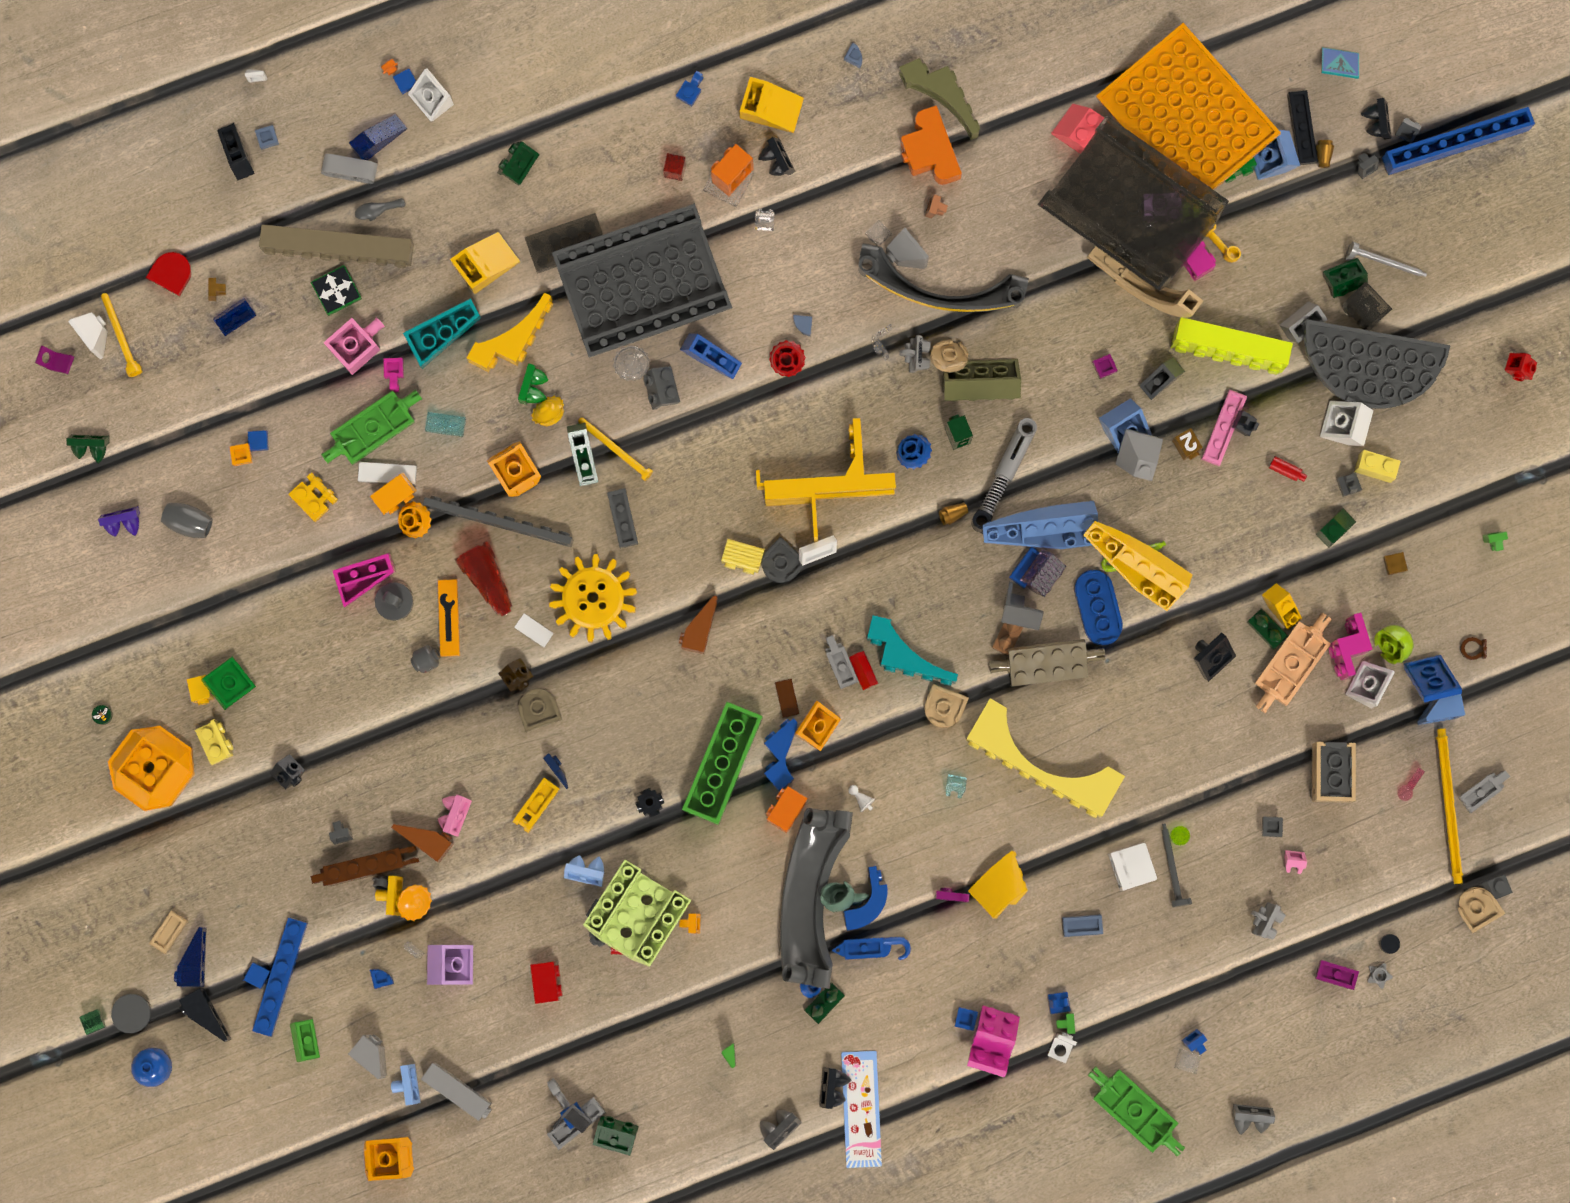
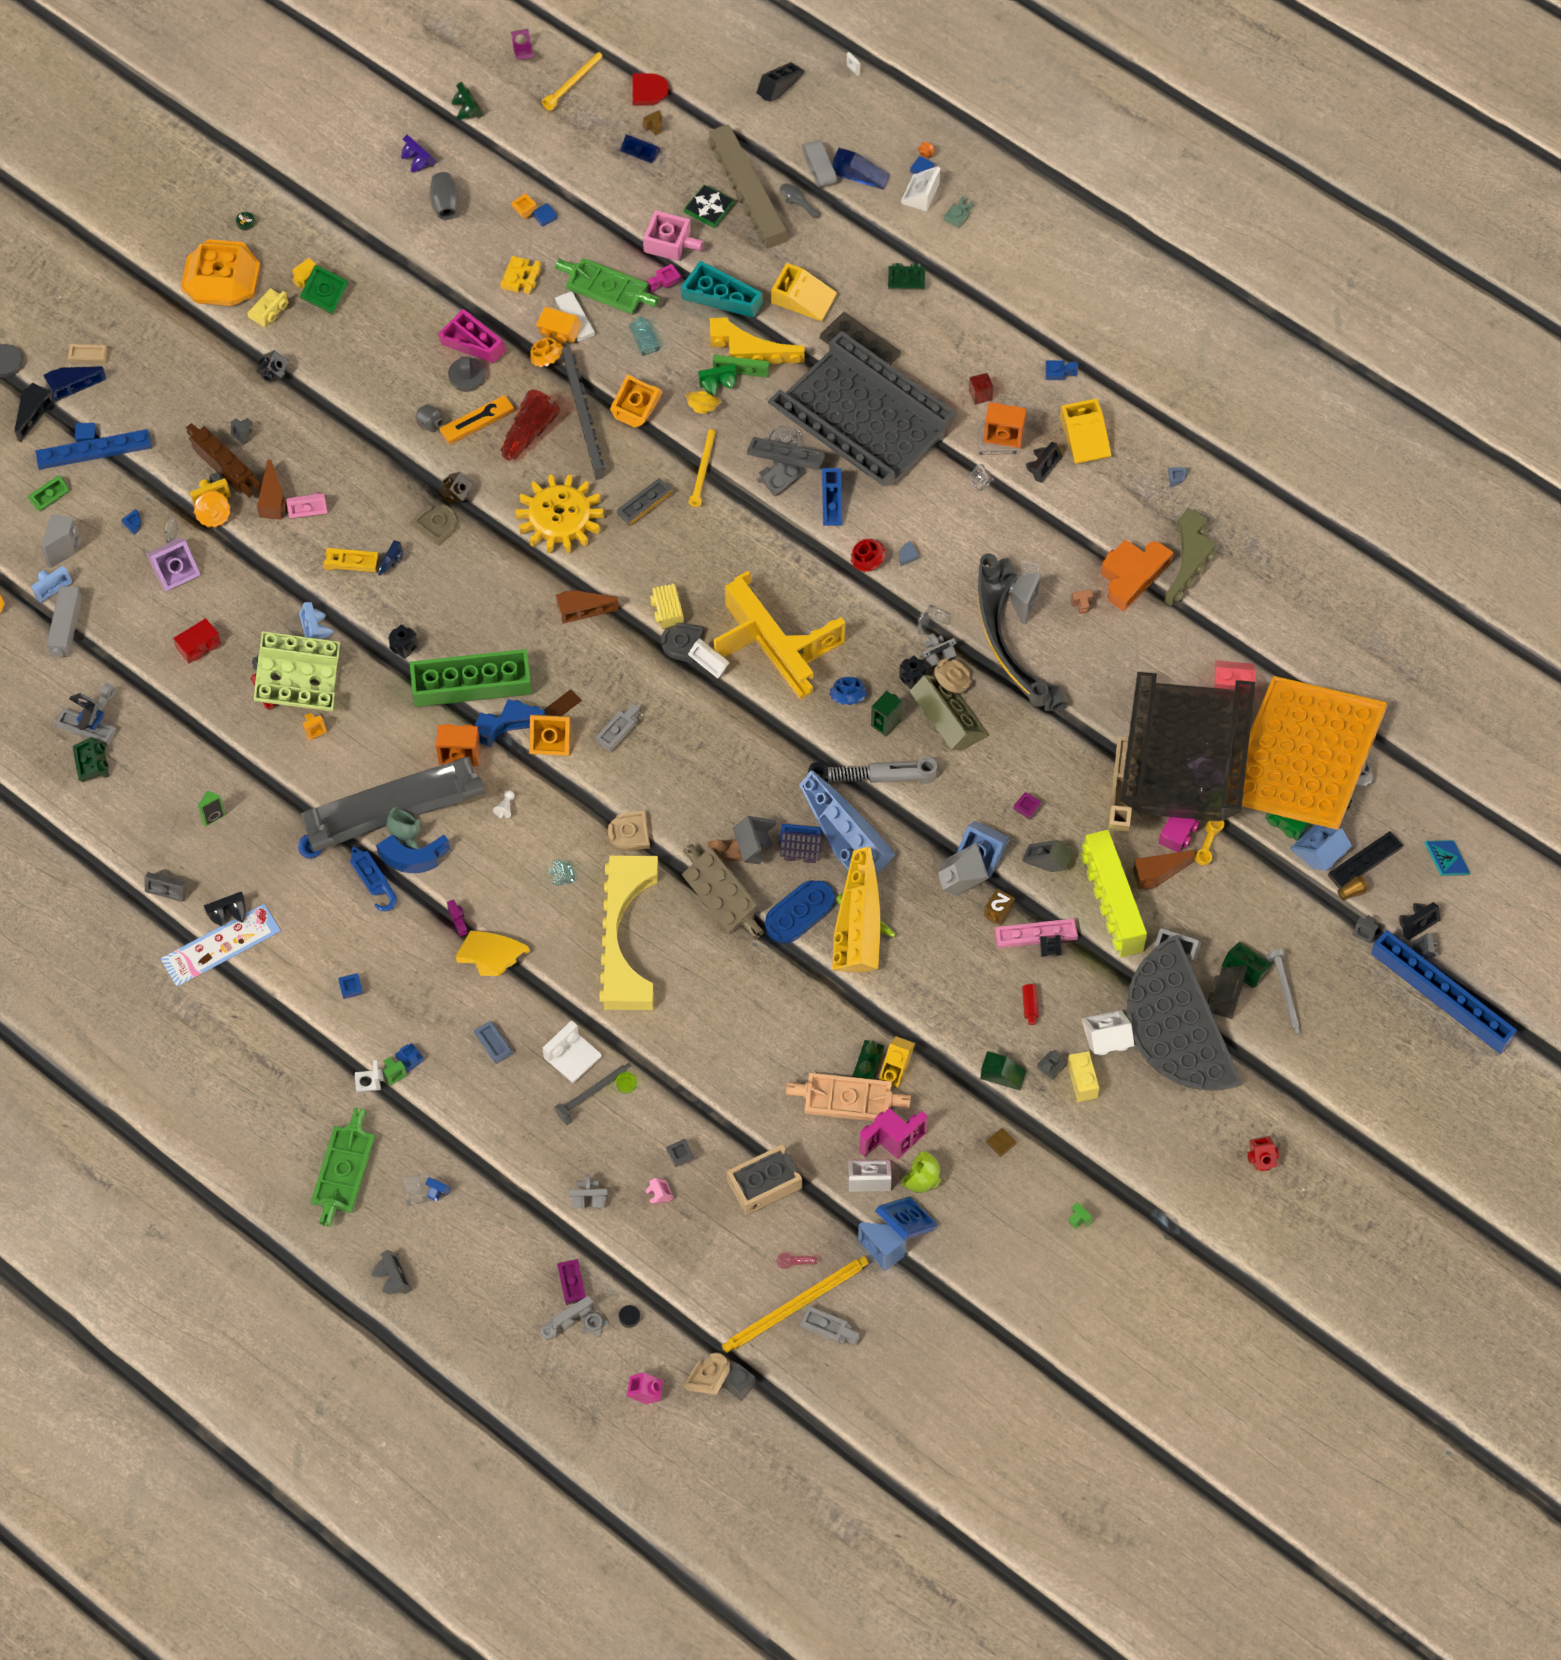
camera: 60 degrees right, 20 degrees down
white slope [68,312,108,359] -> none
sand blue tile [255,125,279,150] -> none
white sticker [514,614,554,647] -> none
slope [567,423,599,486] -> none
dark green tile [804,982,845,1024] -> none
red piece [849,651,879,690] -> none
teal arch [867,615,958,686] -> none
pearl gold cone [939,503,968,525] -> none
dark pink bracket [967,1005,1020,1077] -> none
black tile [1194,632,1236,682] -> none
reddish brown piece [1460,637,1487,660] -> none
none -> light grey hinge [539,1296,593,1341]
none -> dark pink brick [627,1372,663,1405]
none -> bright green tile [713,355,769,378]
none -> dark grey tile [747,436,825,470]
none -> black brick [899,655,927,689]
none -> sand green plate [943,197,973,228]
none -> dark orange slope [1133,850,1195,890]

